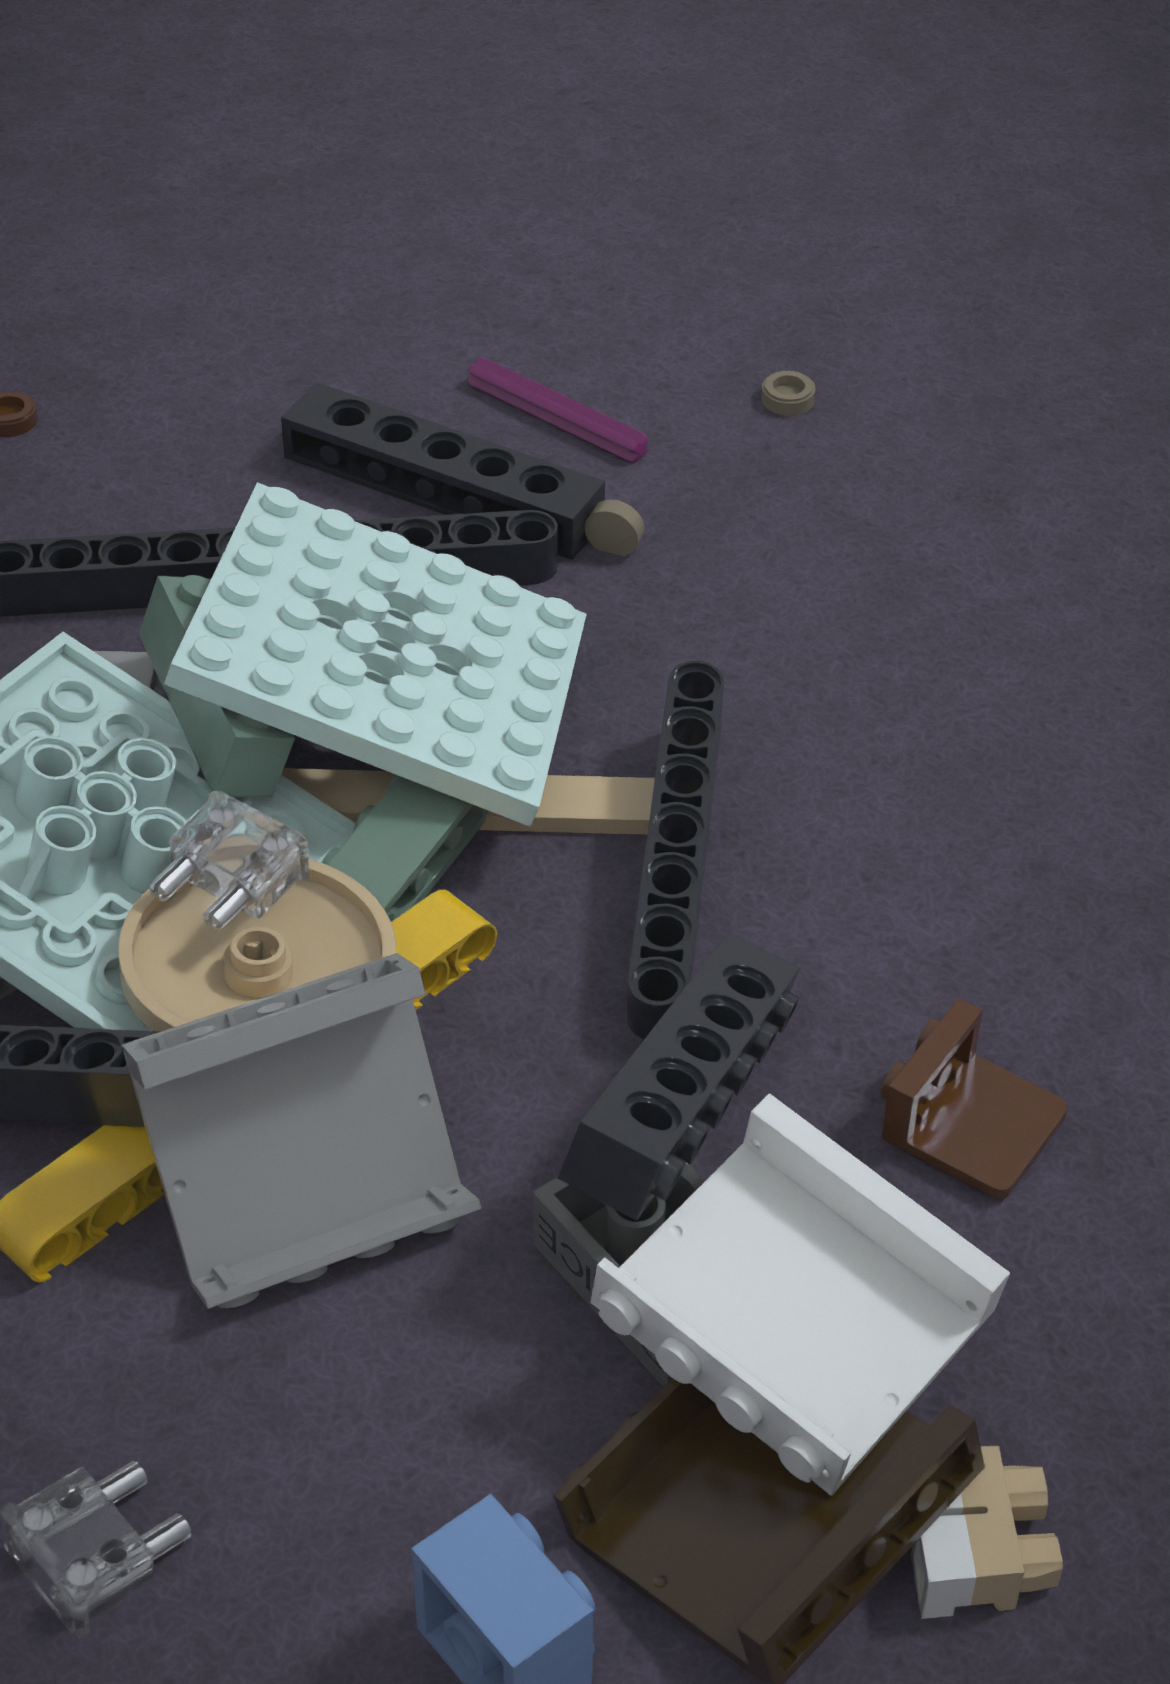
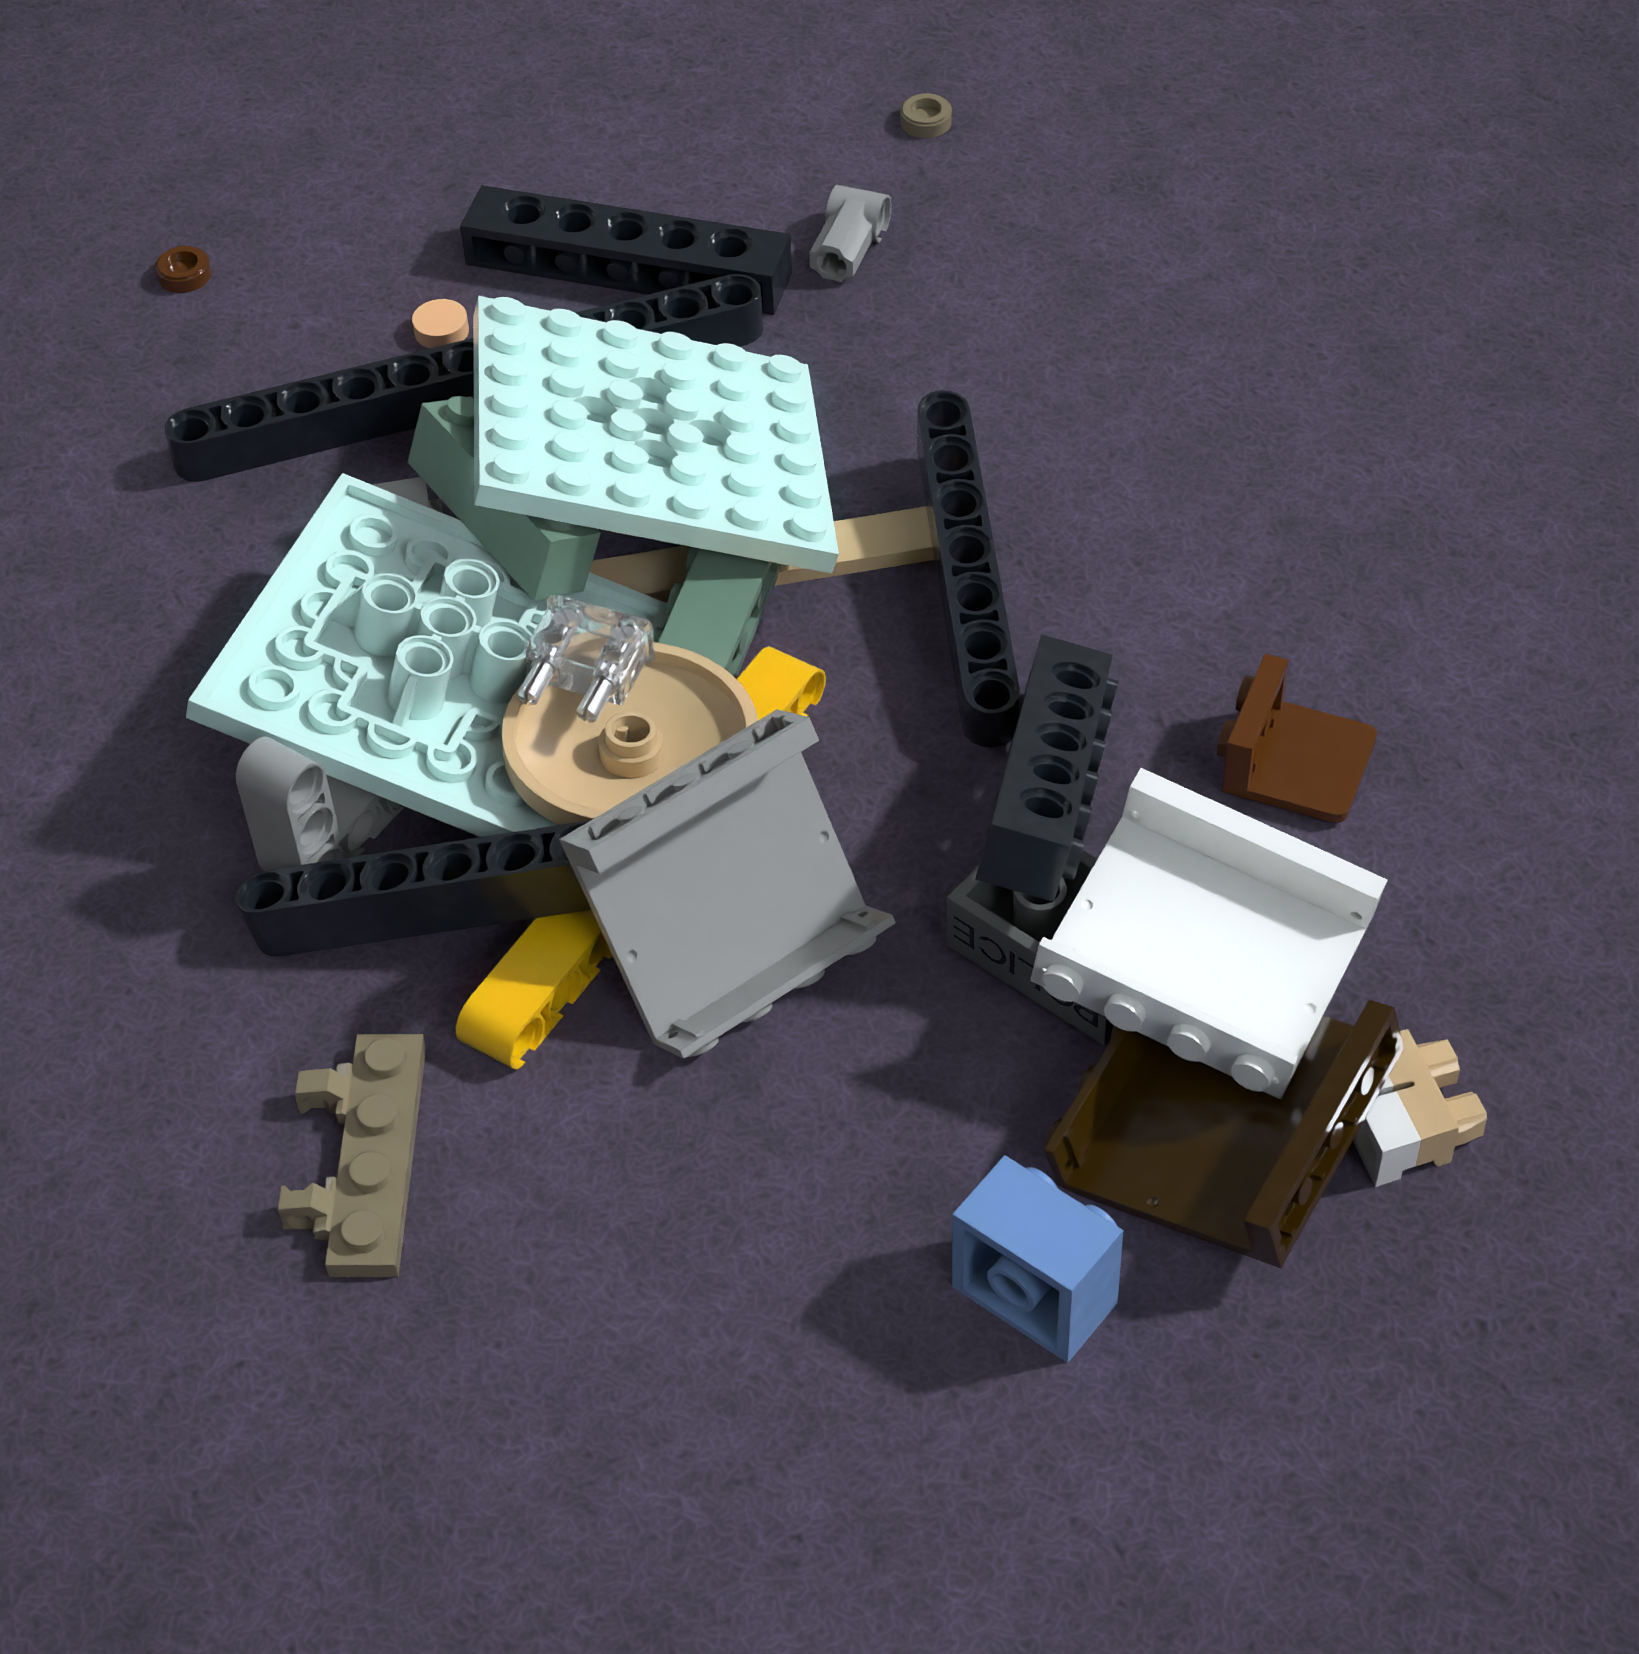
camera: 10 degrees left, 5 degrees up
clear piece [1,1461,191,1638] -> none
magenta axle [468,357,648,463] -> none
dark tan tile [585,499,645,557] -> none
none -> light nougat tile [412,299,469,348]
none -> light grey piece [809,184,892,282]

